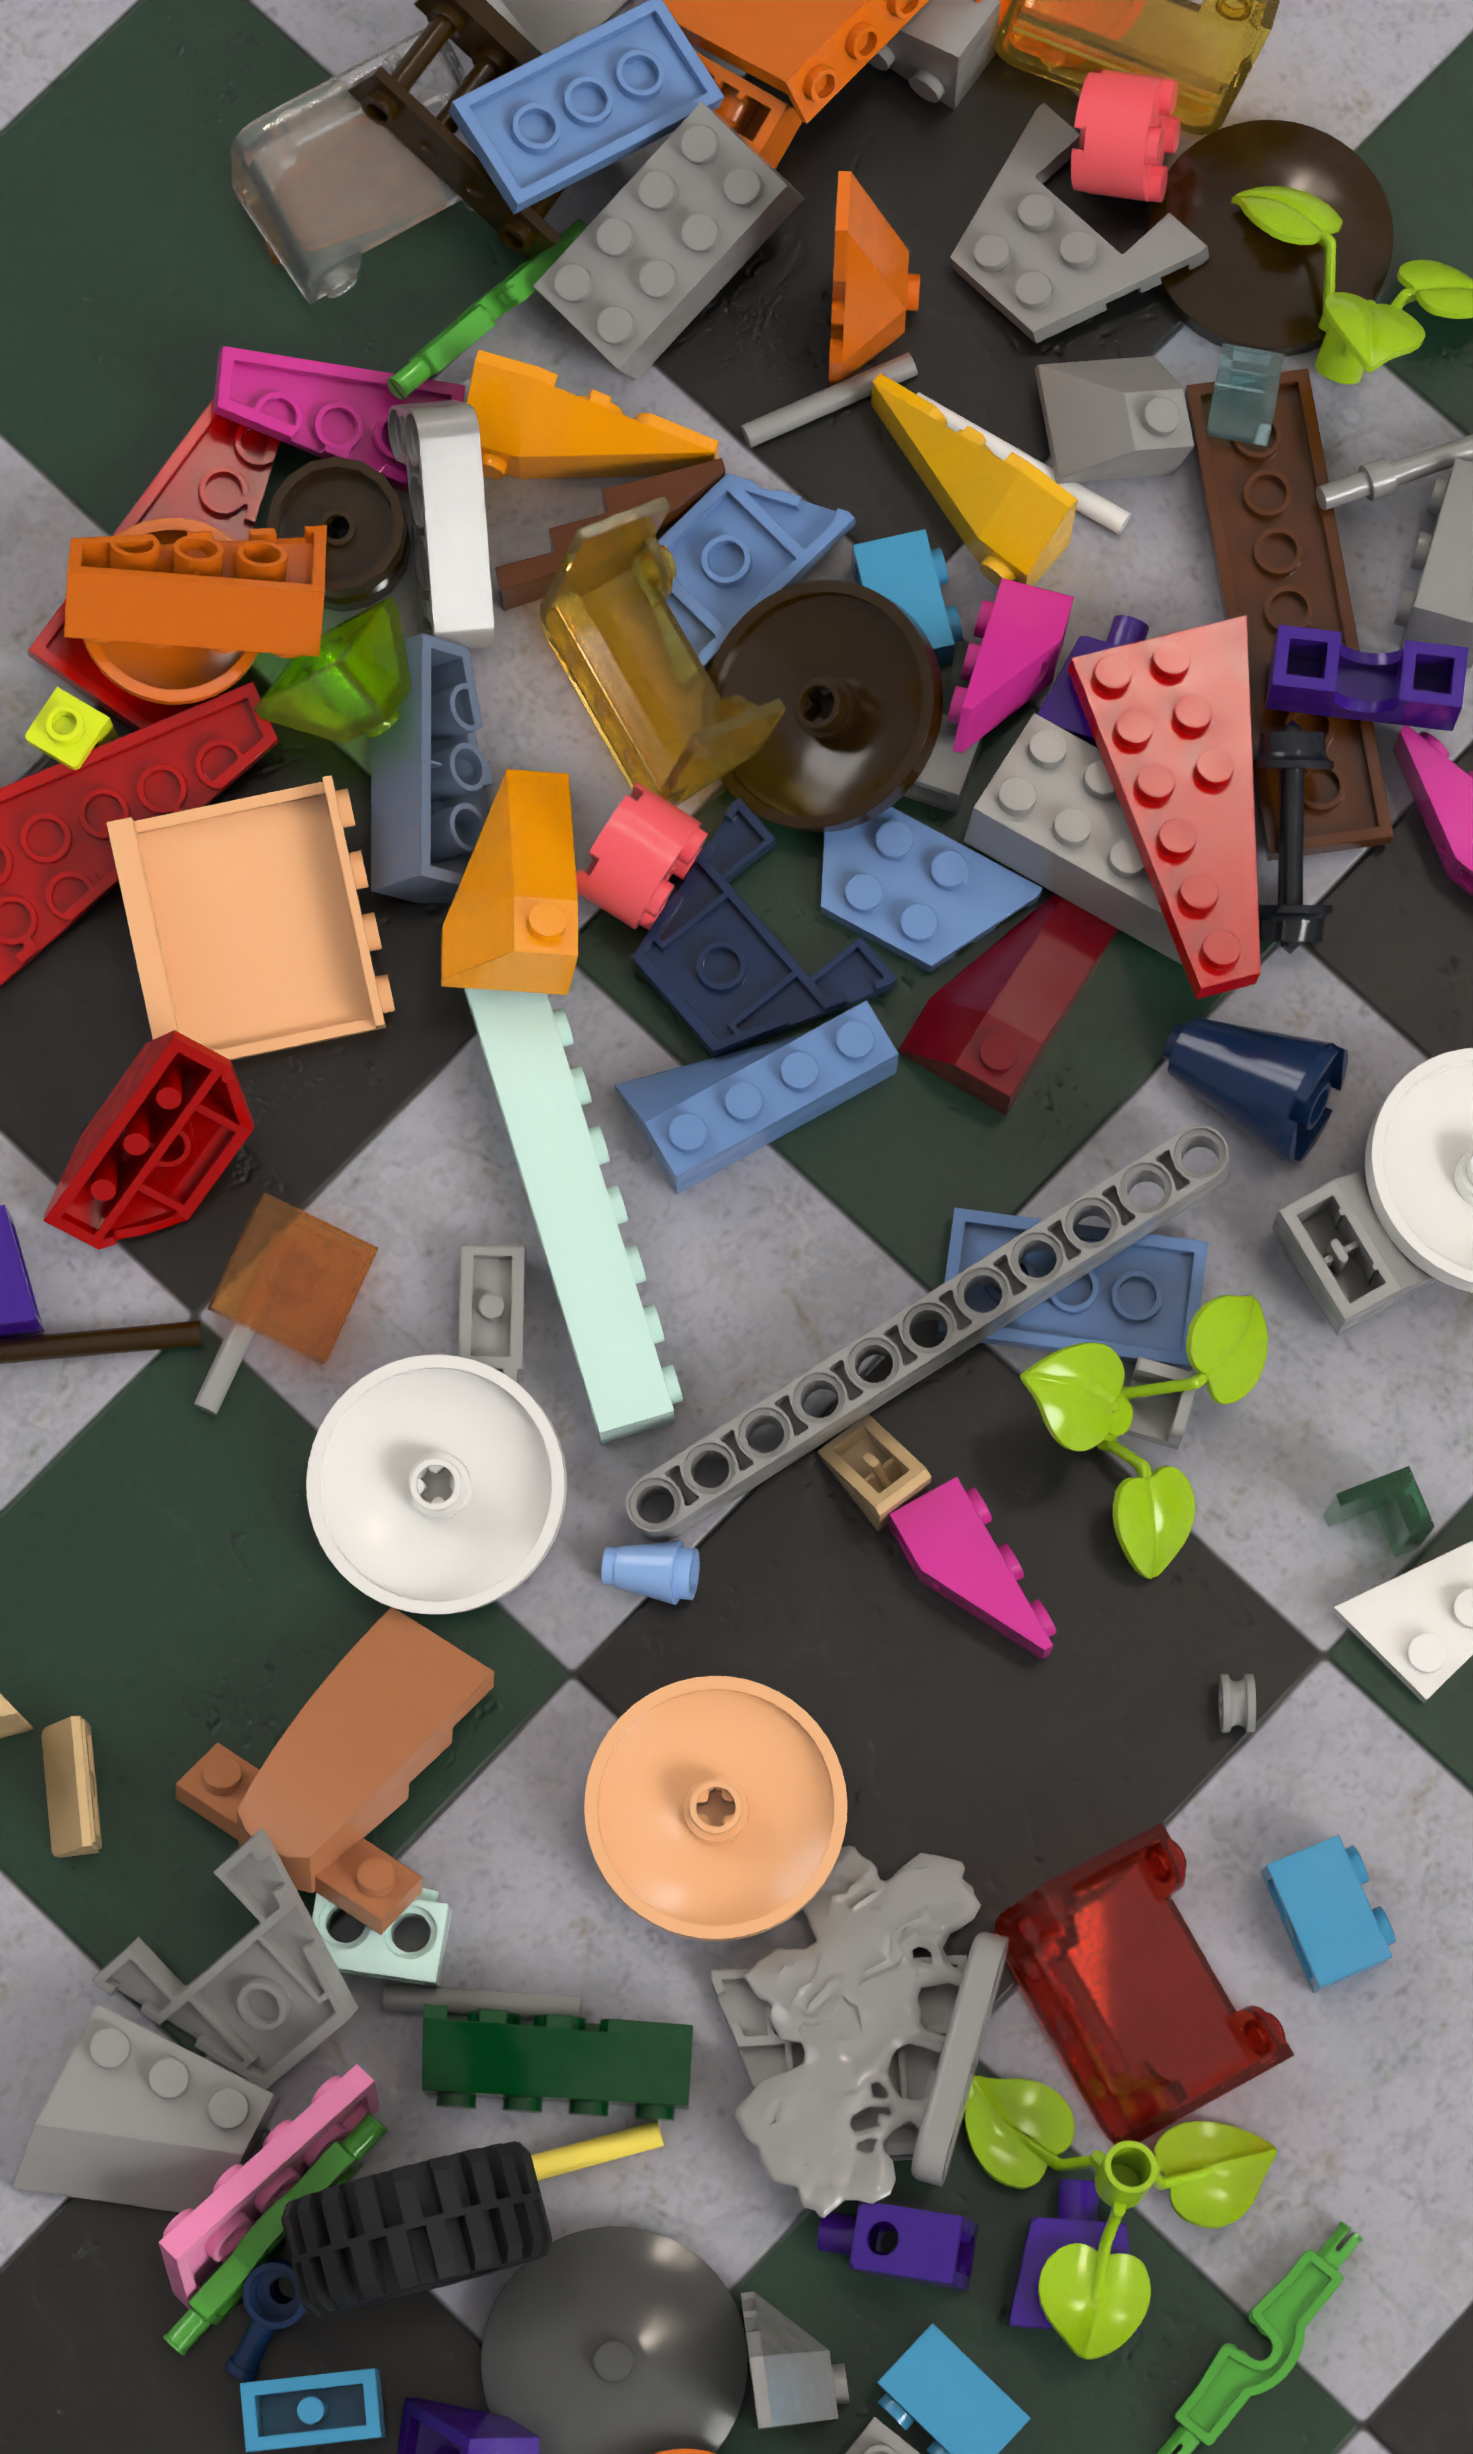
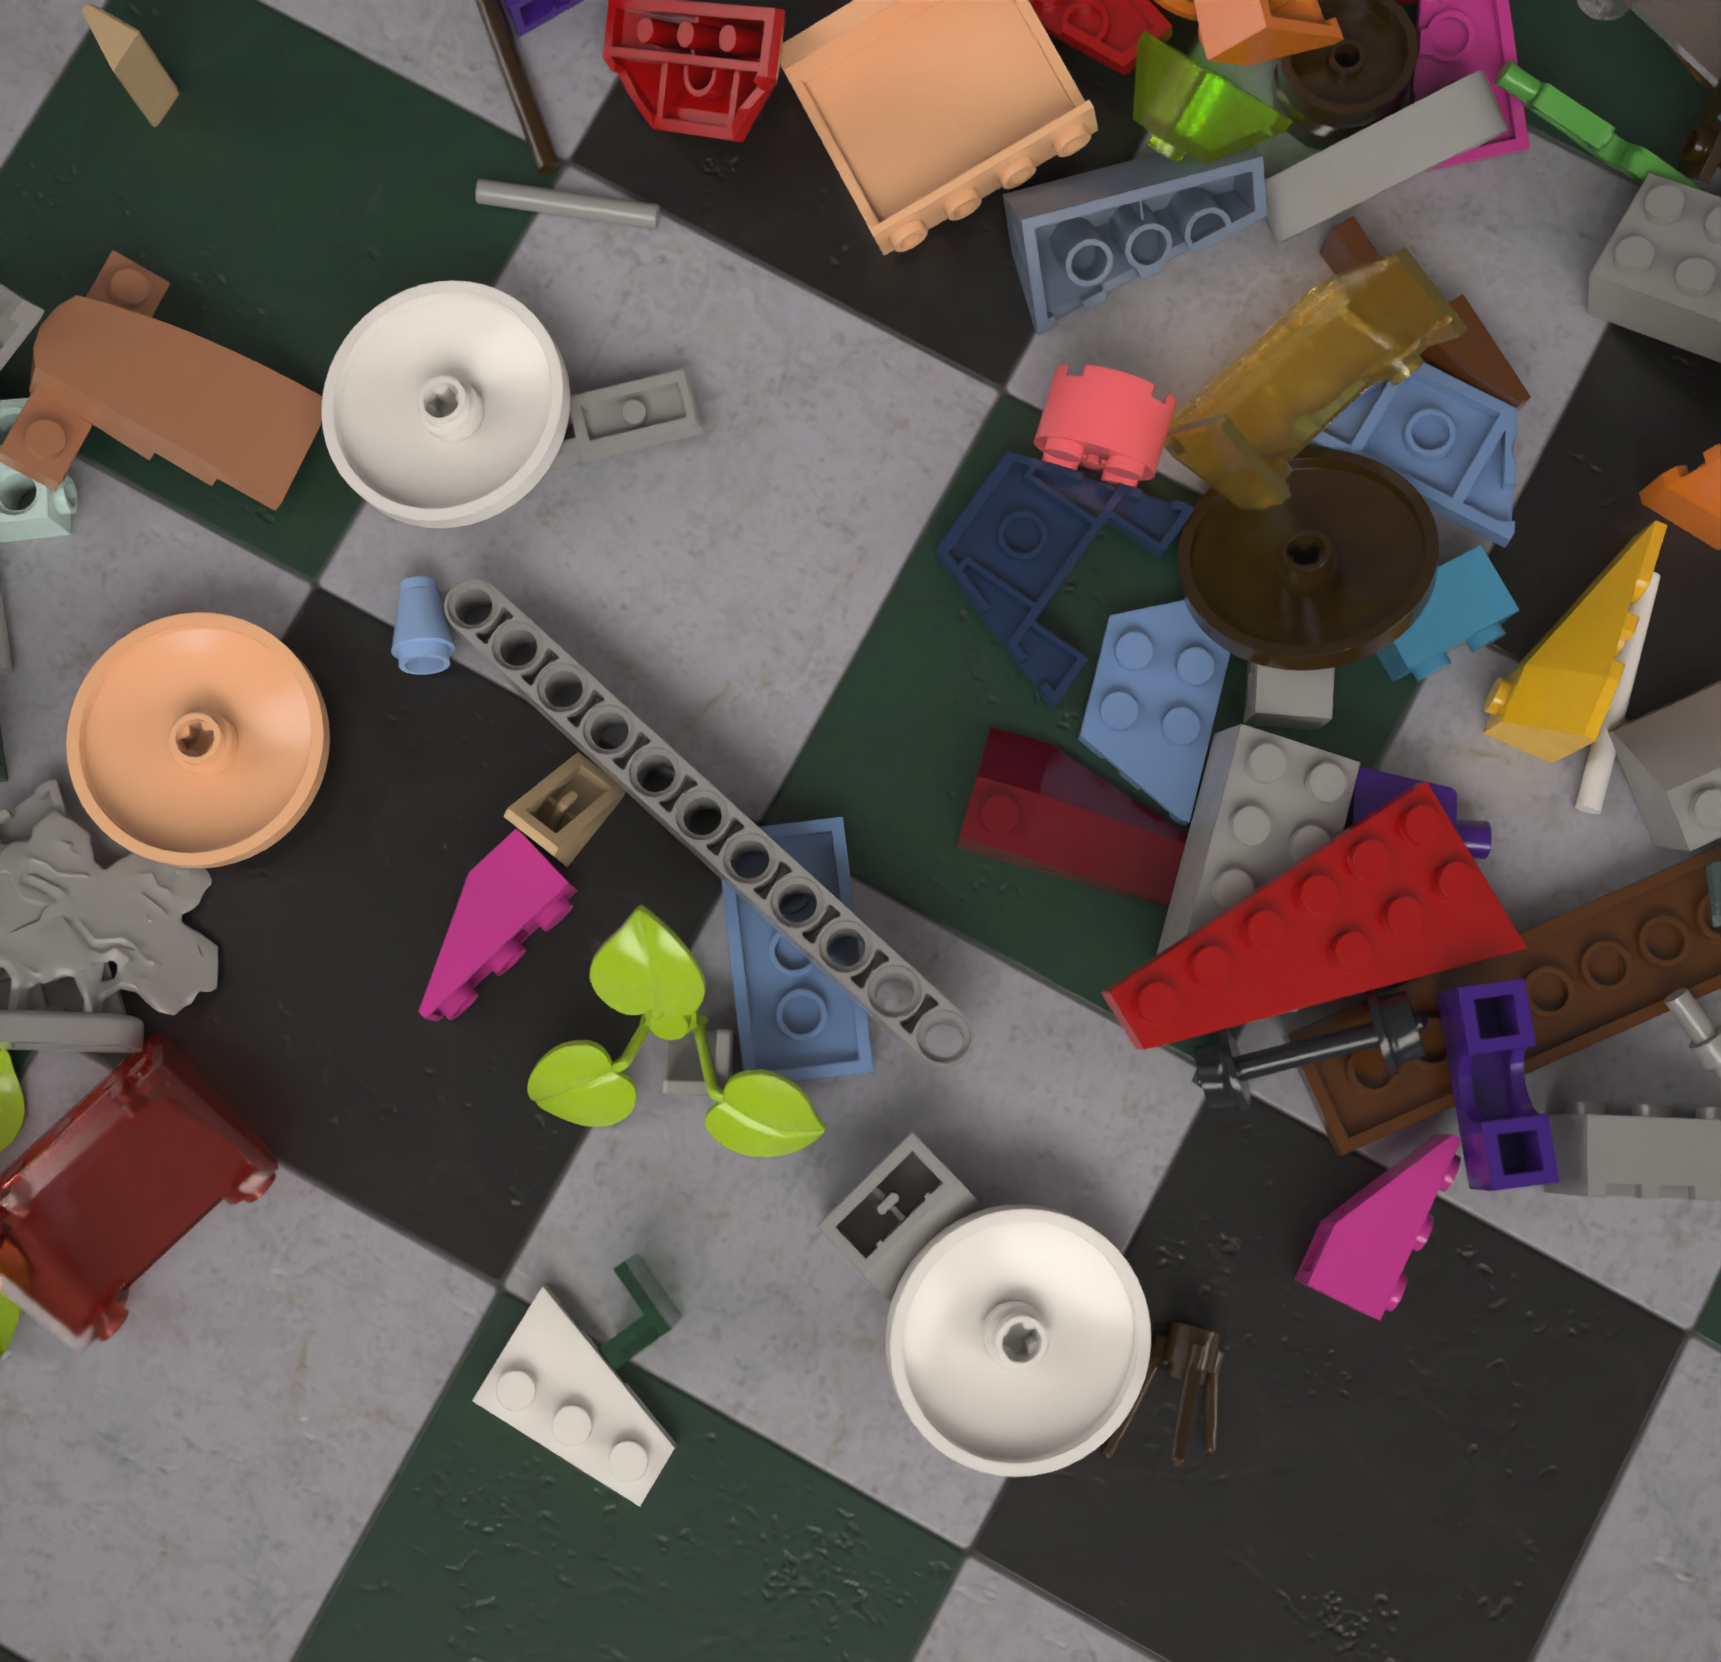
camera: 75 degrees right, 5 degrees up
tan slope [41,1715,102,1858] -> none
clear orange tile [207,1192,379,1364] -> none
light orange wedge [441,769,578,995] -> none
light aqua brick [464,988,683,1445] -> none
light orange wedge [467,350,719,479] -> none
medium blue wedge [615,1000,899,1194] -> none
light grey bar [741,352,918,448] -> none
dark pink slope [947,578,1074,753] -> none
dark blue cone [1163,1017,1348,1164] -> none
light grey bush [1218,1674,1256,1733] -> none
dark azure brick [1261,1835,1396,1993] -> none

